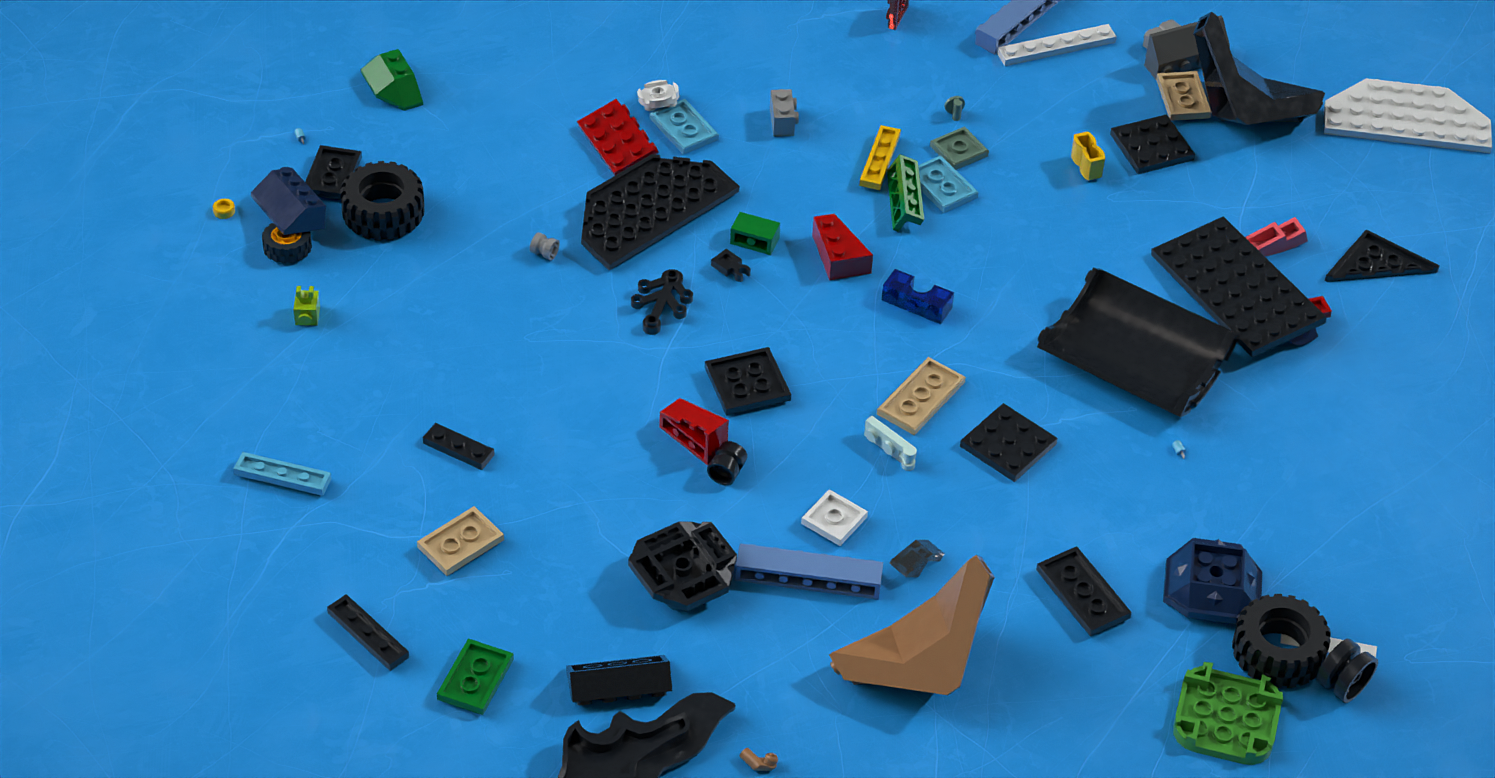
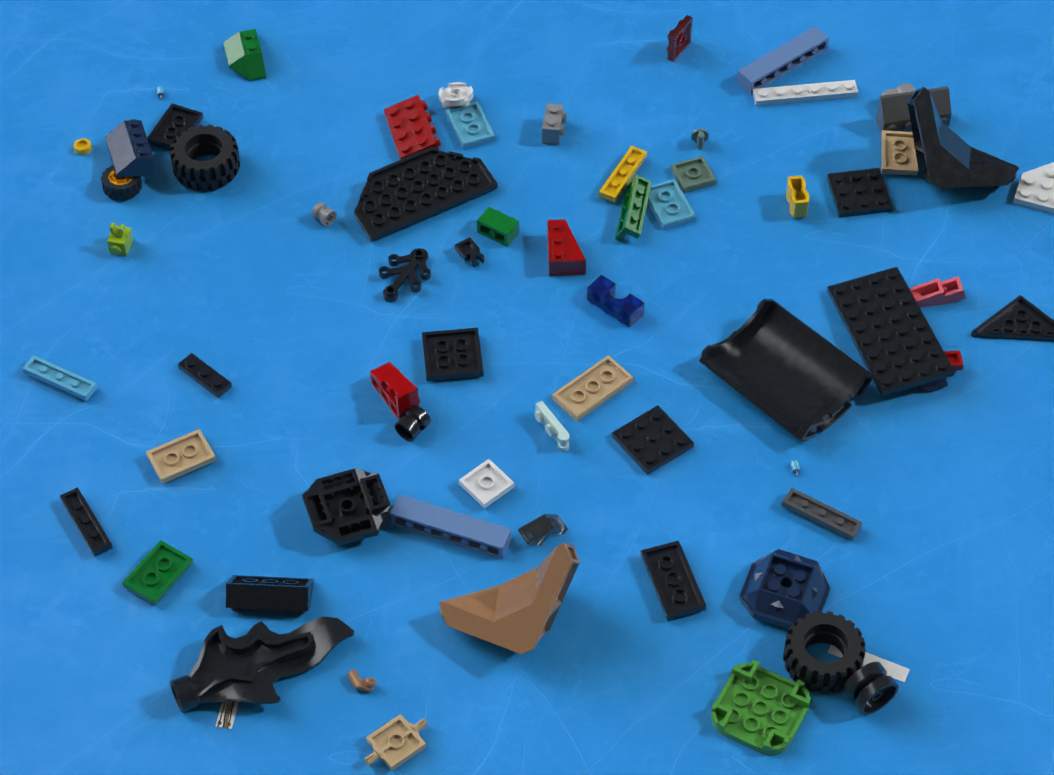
camera: 15 degrees right, 5 degrees up
none -> dark grey plate [782,488,863,541]

